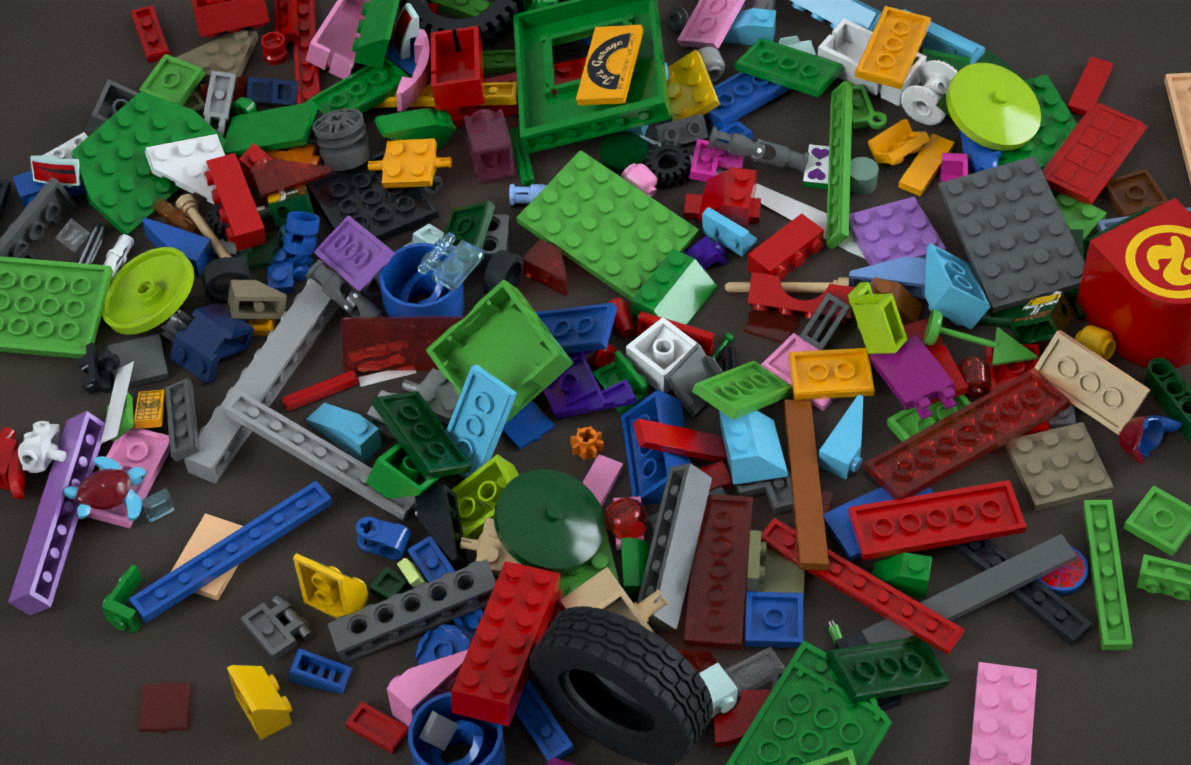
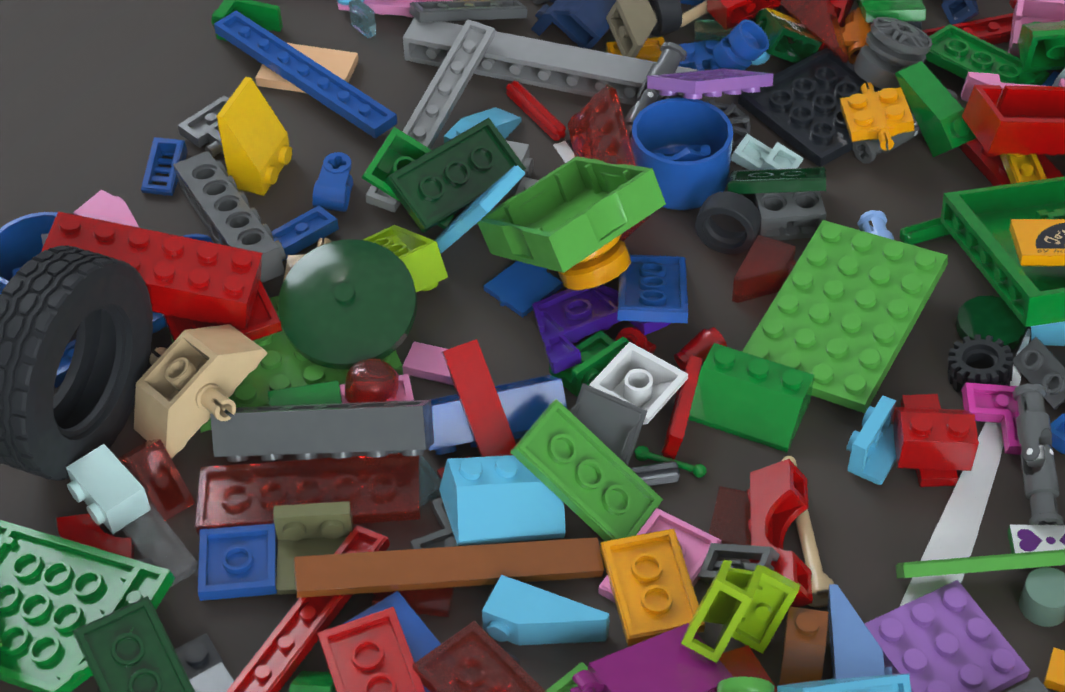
camera: 80 degrees right, 5 degrees down
clear red piece [139,681,191,734] -> none
yellow slope [227,665,293,740] -> none
dark green plate [369,567,409,601] -> none
yellowish green tile [397,558,427,588] -> none
black slope [414,484,469,568] -> none
clear light blue plate [417,232,484,291] -> none
clear pink piece [464,109,516,182] -> none
orange gear [570,426,604,461] -> none
bright pink head [621,163,658,197] -> none
dark purple bracket [684,236,728,270] -> none
red brick [747,213,824,281] -> none
bright green piece [828,620,843,644] -> none

